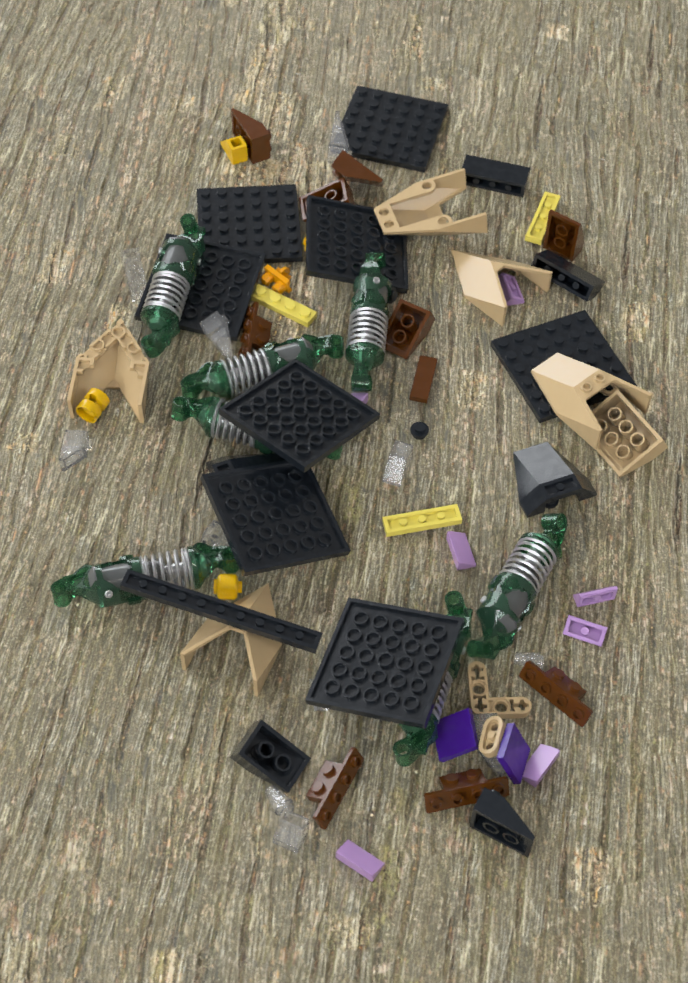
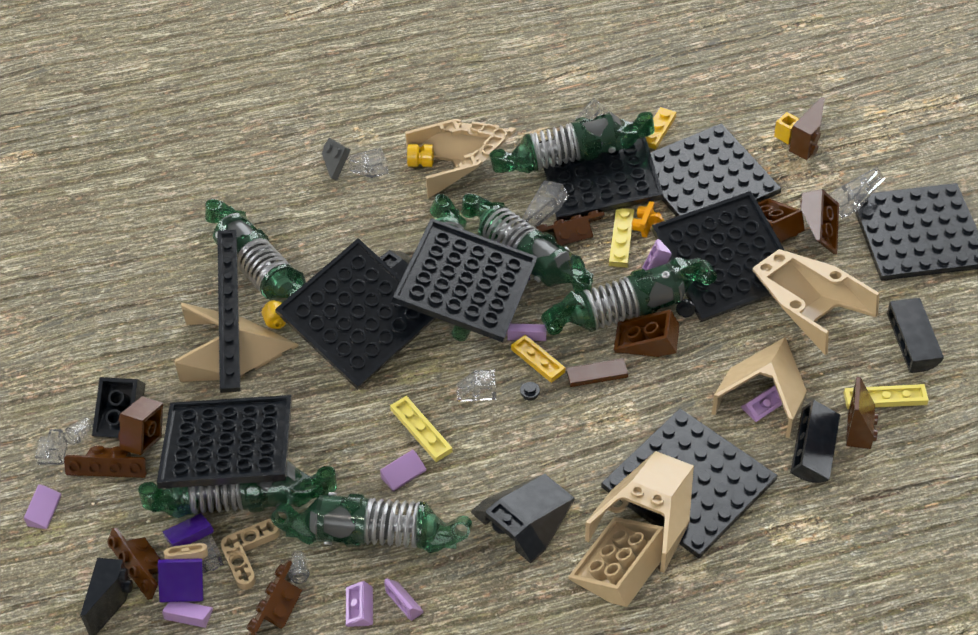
camera: 70 degrees right, 5 degrees down
none -> reddish brown brick [118,396,163,456]
none -> dark grey wing [322,138,351,180]
none -> yellow plate [511,335,566,383]
none -> lavender slope [642,239,671,275]
none -> yellow plate [644,107,676,150]

